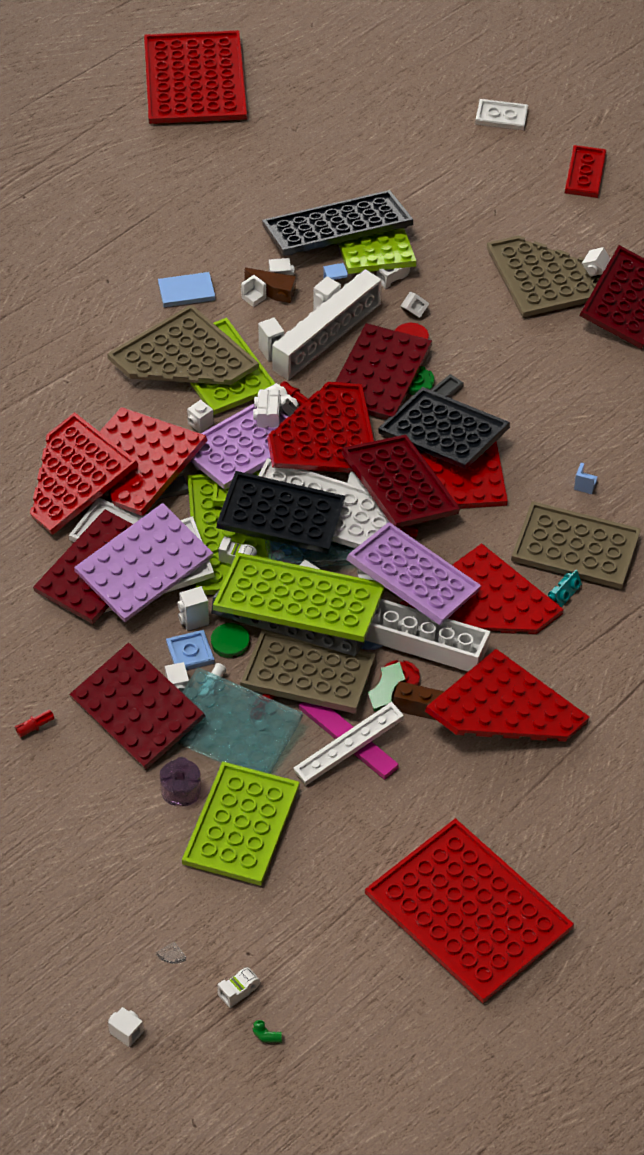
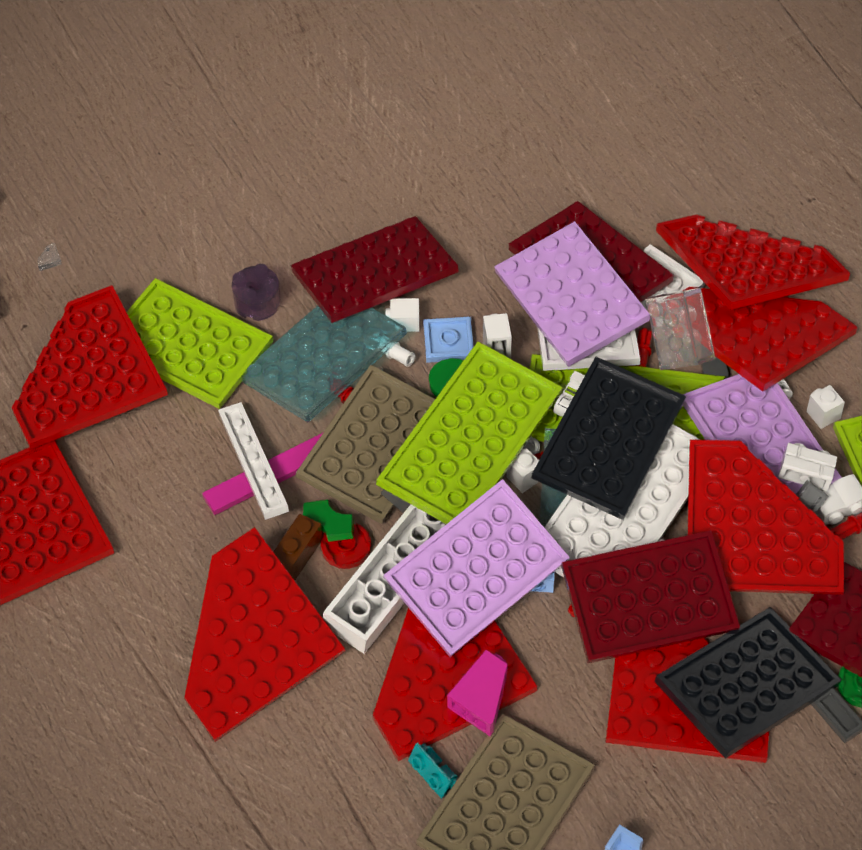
camera: 105 degrees right, 5 degrees up
red axle [15,710,55,738] -> none
none -> red plate [11,285,168,450]
none -> dark pink slope [447,650,507,736]
none -> clear brick [645,288,716,370]

